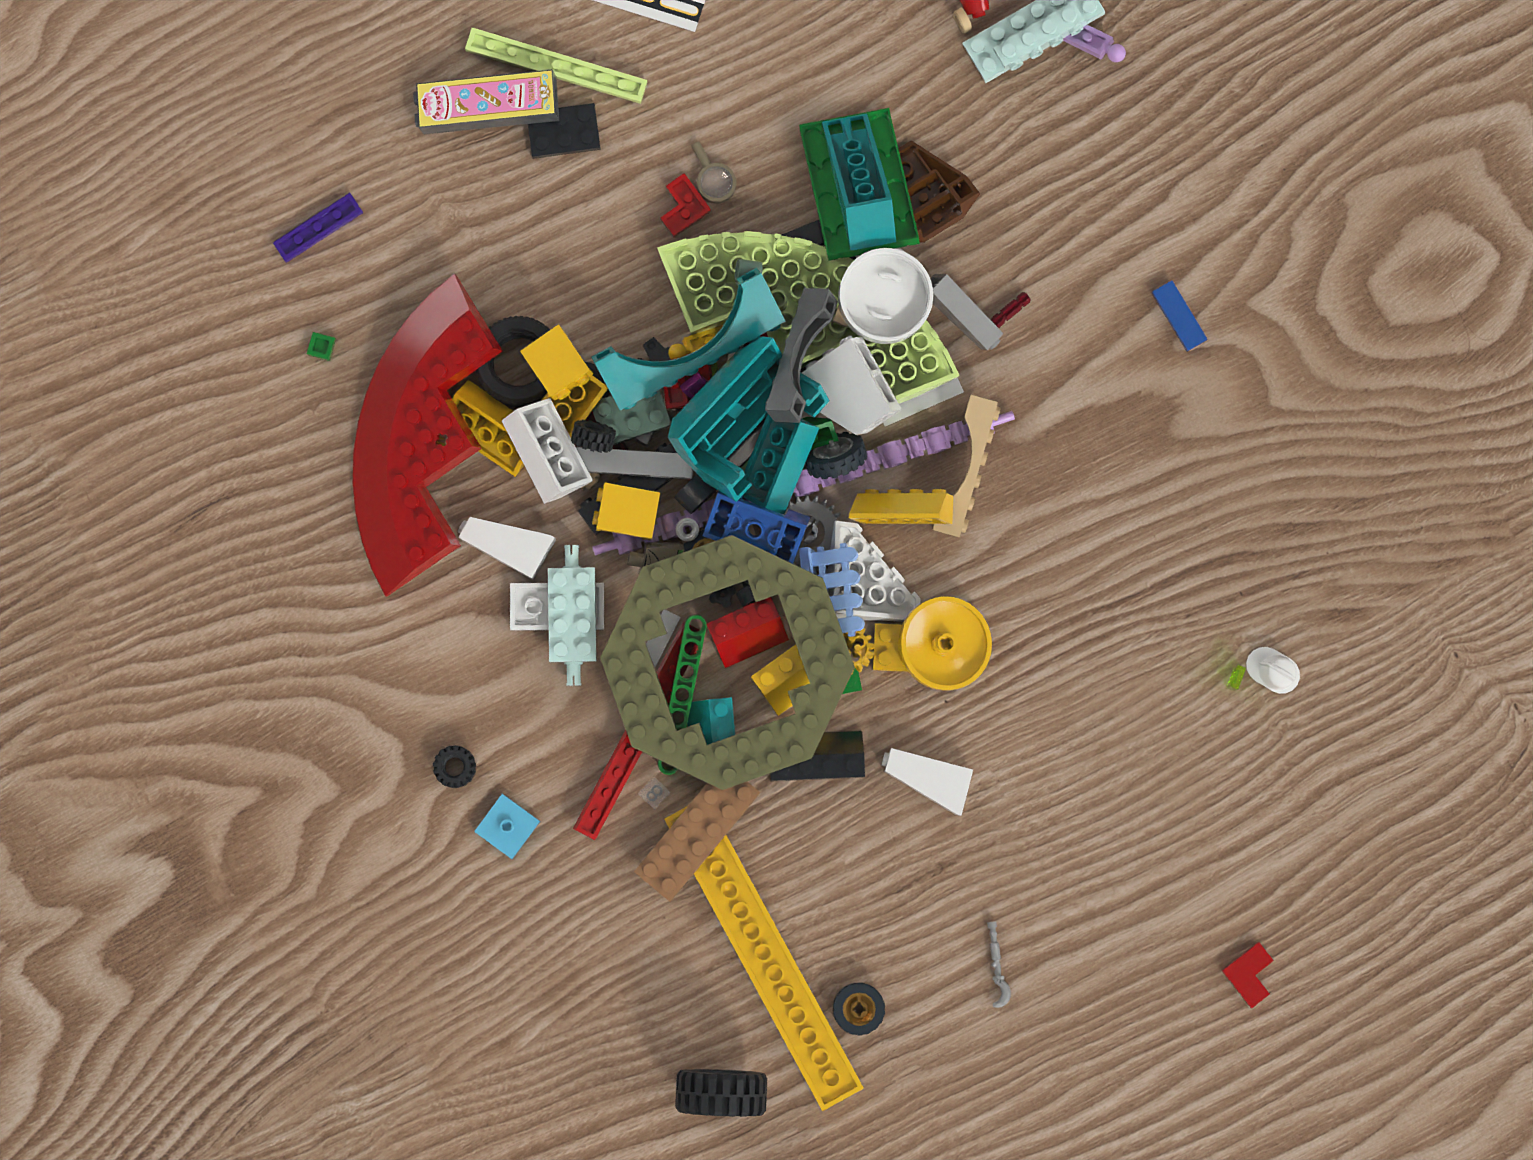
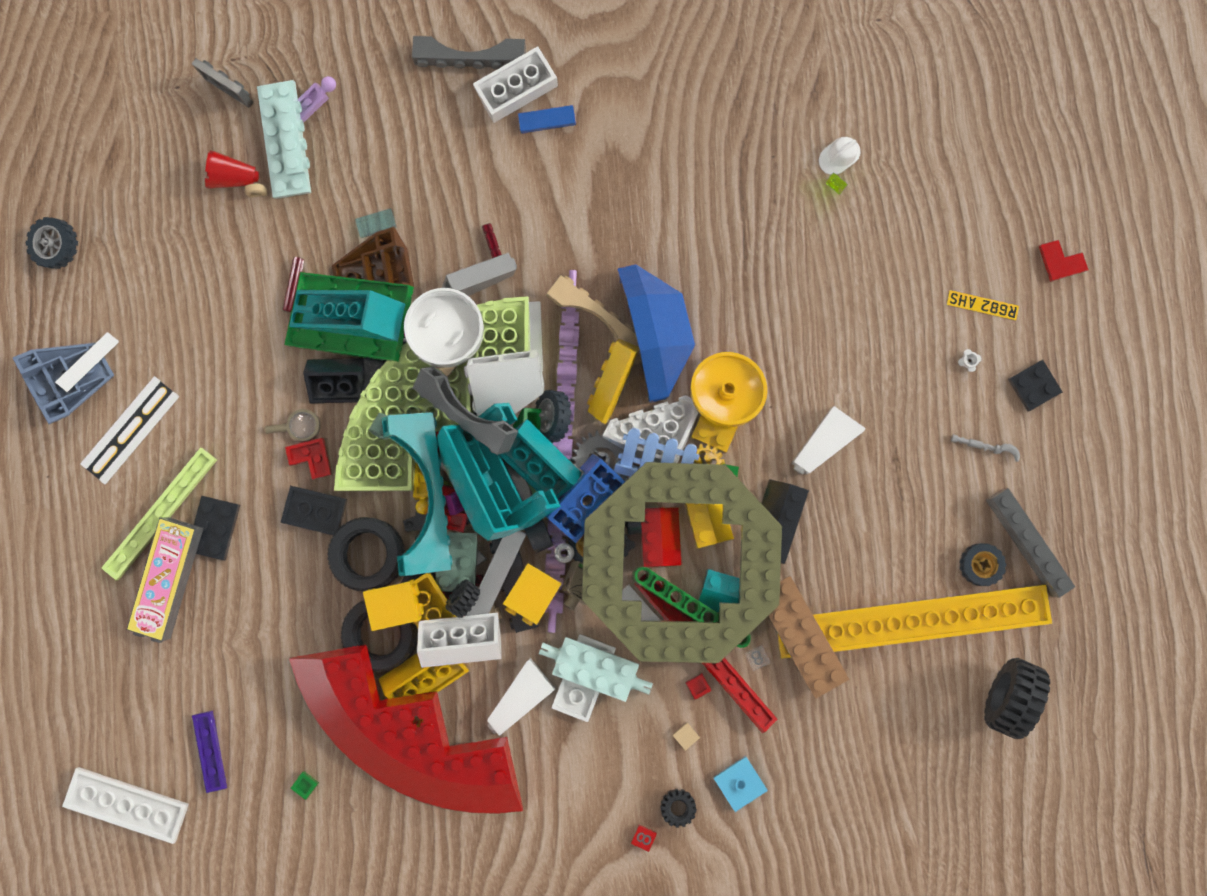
camera: 60 degrees left, 0 degrees up
none -> white plate [62,767,189,844]
none -> black plate [280,485,347,535]
none -> dark red axle [282,257,304,312]
none -> black slope [303,358,364,404]
none -> black tyre [327,517,405,592]
none -> clear light blue tile [355,208,397,238]
none -> dark grey arch [412,36,526,69]
none -> white slope [473,46,558,123]
none -> blue panel [618,264,695,403]
none -> red tile [631,824,657,852]
none -> tan tile [672,722,700,751]
none -> red tile [685,673,712,700]
none -> yellow sticker [947,290,1019,320]
none -> white plate [958,349,981,372]
none -> dark grey brick [986,488,1075,598]
none -> black plate [1008,360,1063,412]

